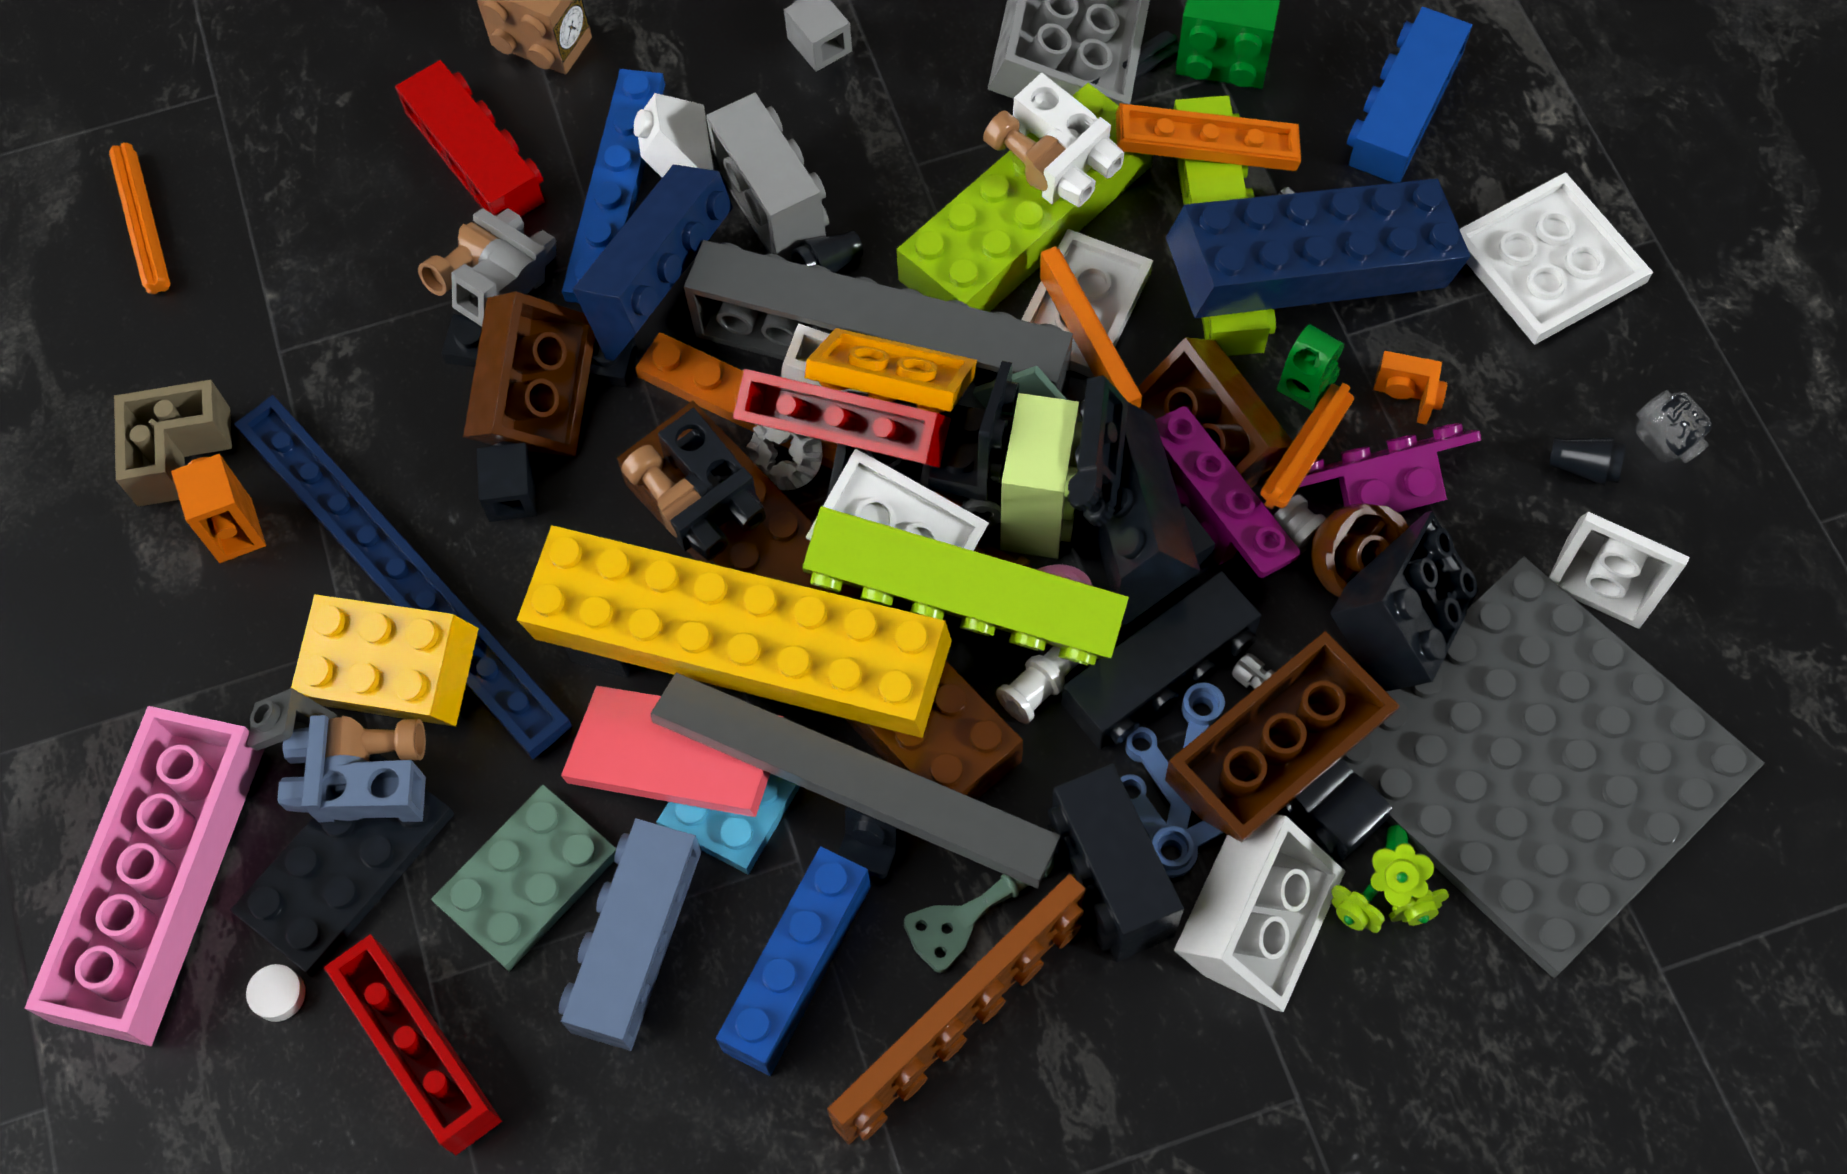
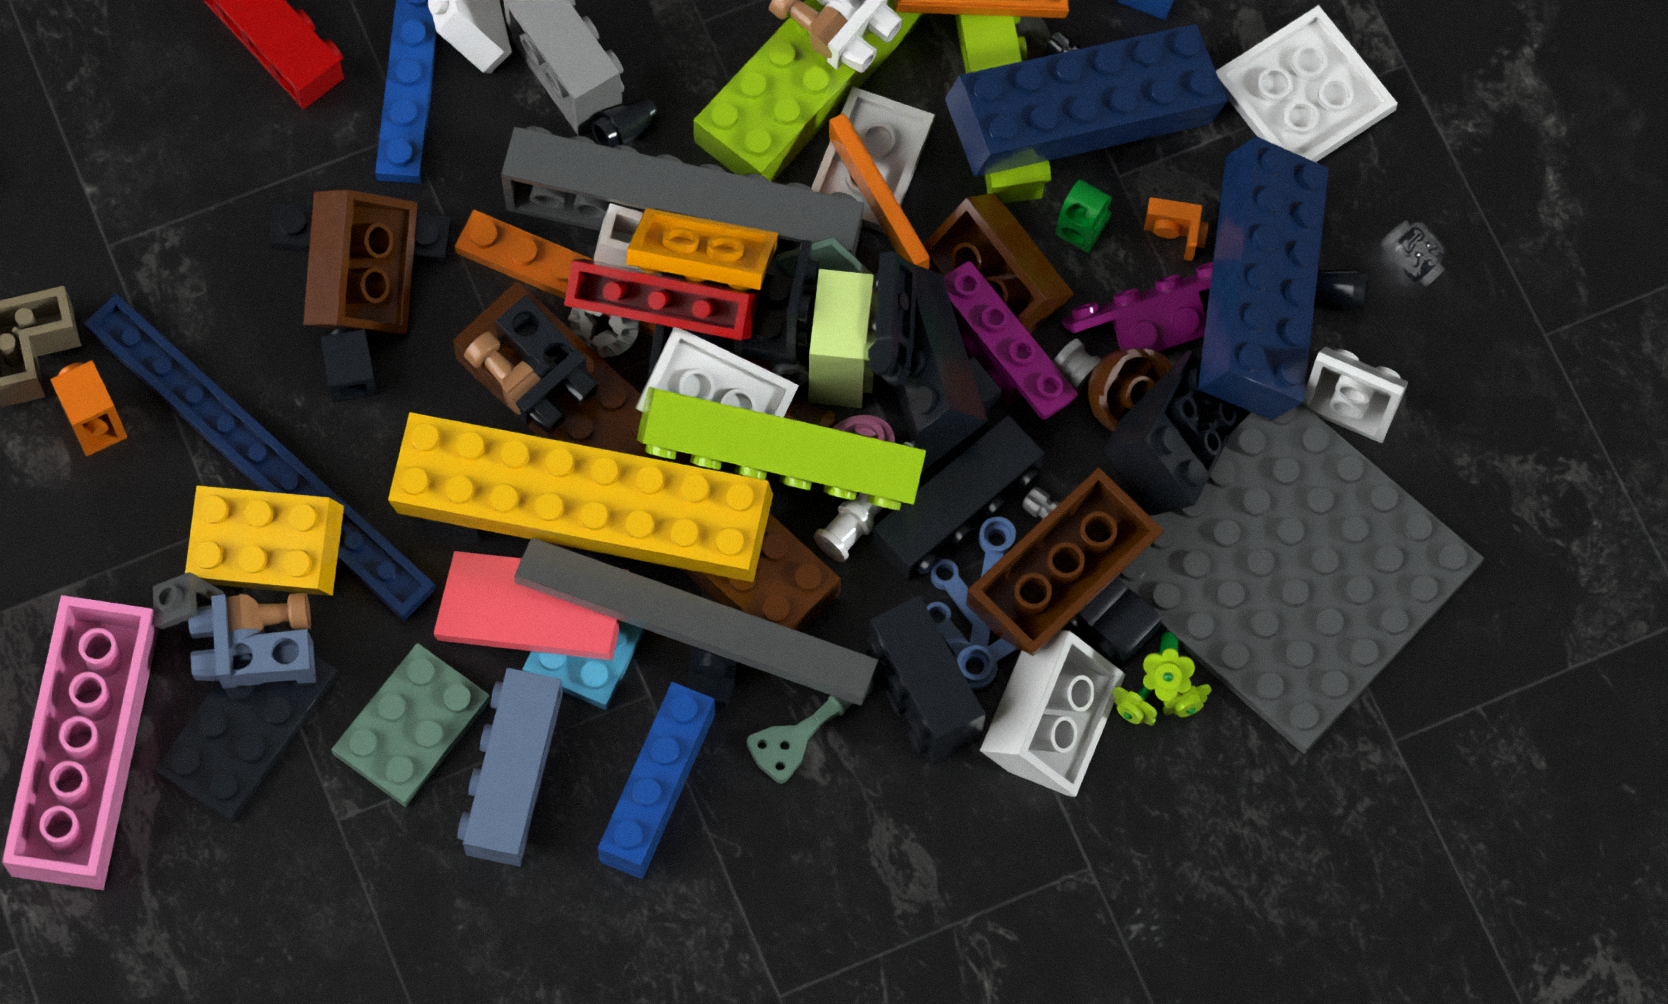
camera: 10 degrees left, 5 degrees up
white tile [246,964,305,1022] -> none
red brick [324,934,502,1156] -> none
light grey hips [418,208,556,326] -> none
dark blue slope [573,164,733,361] -> none
dark orange plate [827,873,1085,1145] -> none
orange axle [1260,383,1354,509] -> none
none -> dark blue brick [1198,136,1329,420]

